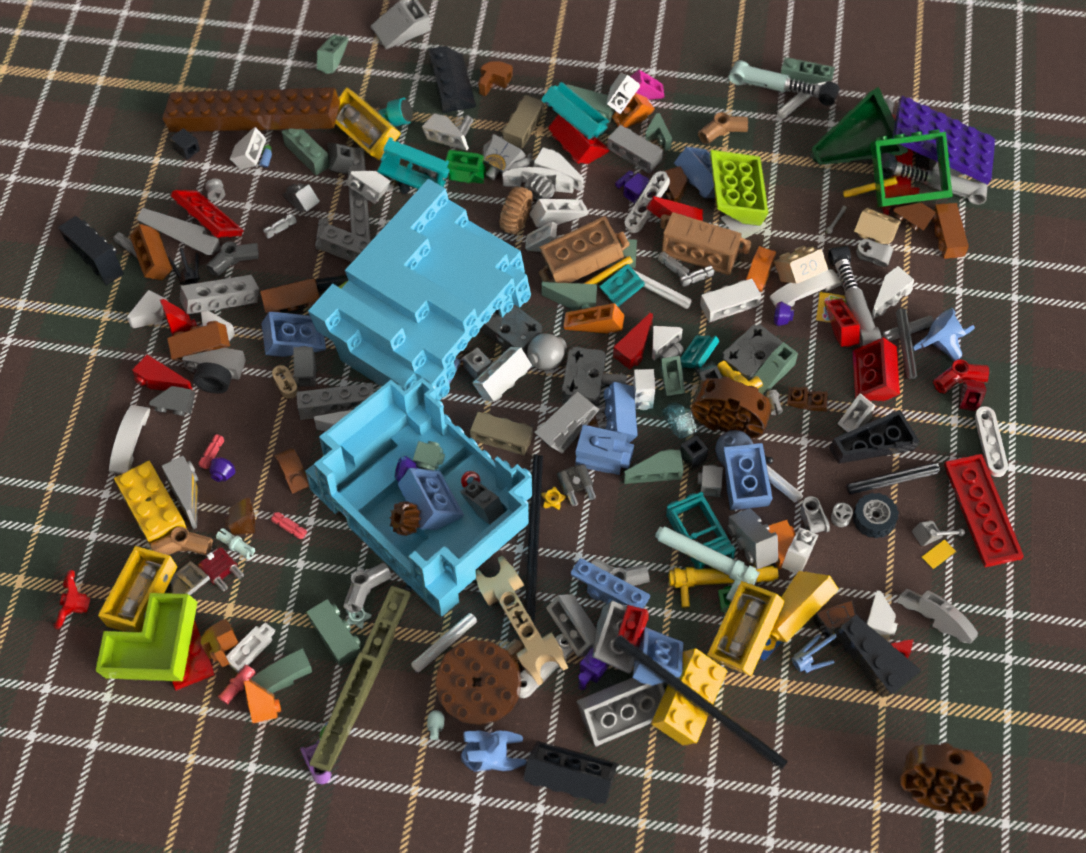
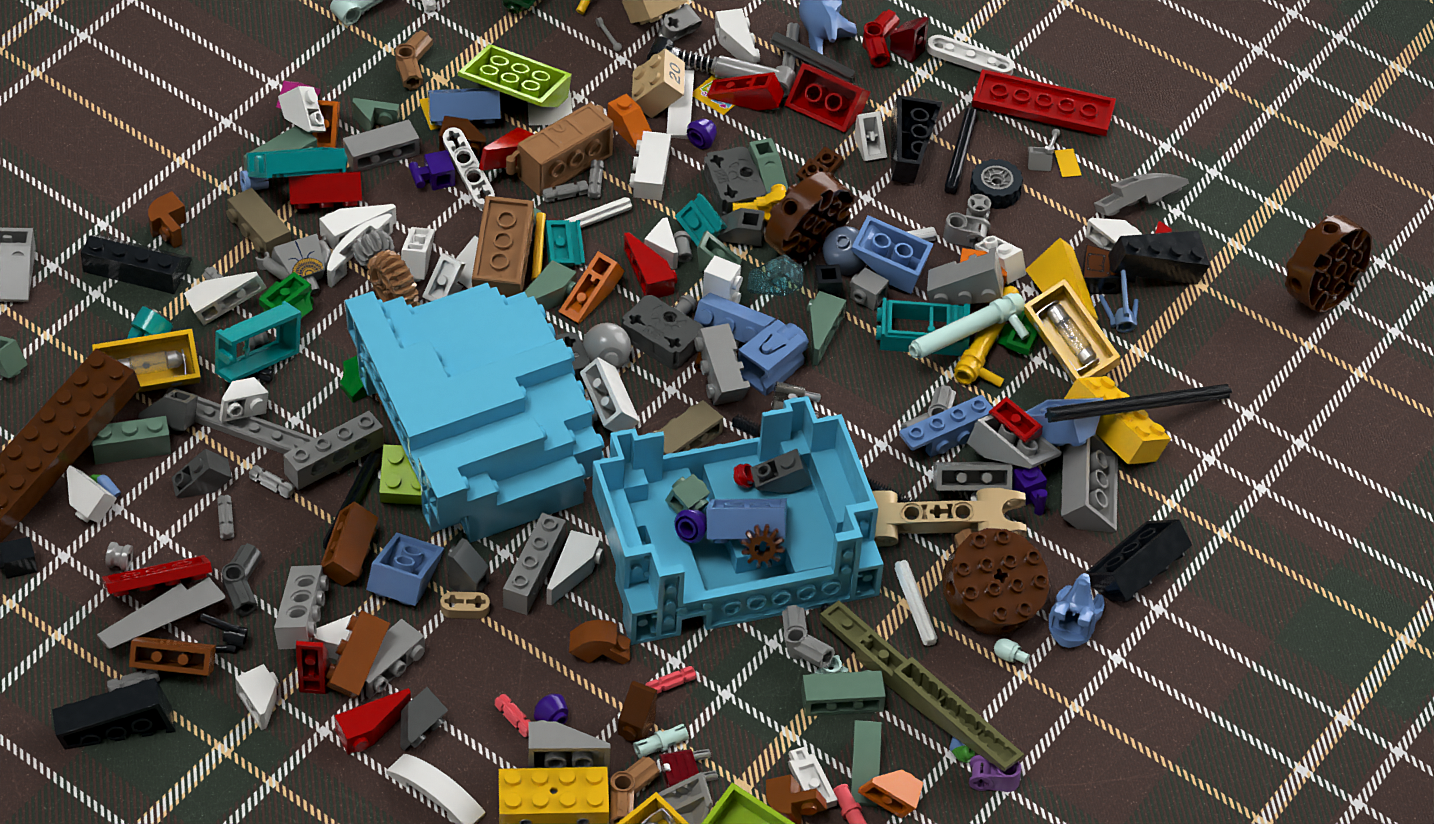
camera: 65 degrees left, 10 degrees down
black tyre [193,362,232,394] -> none

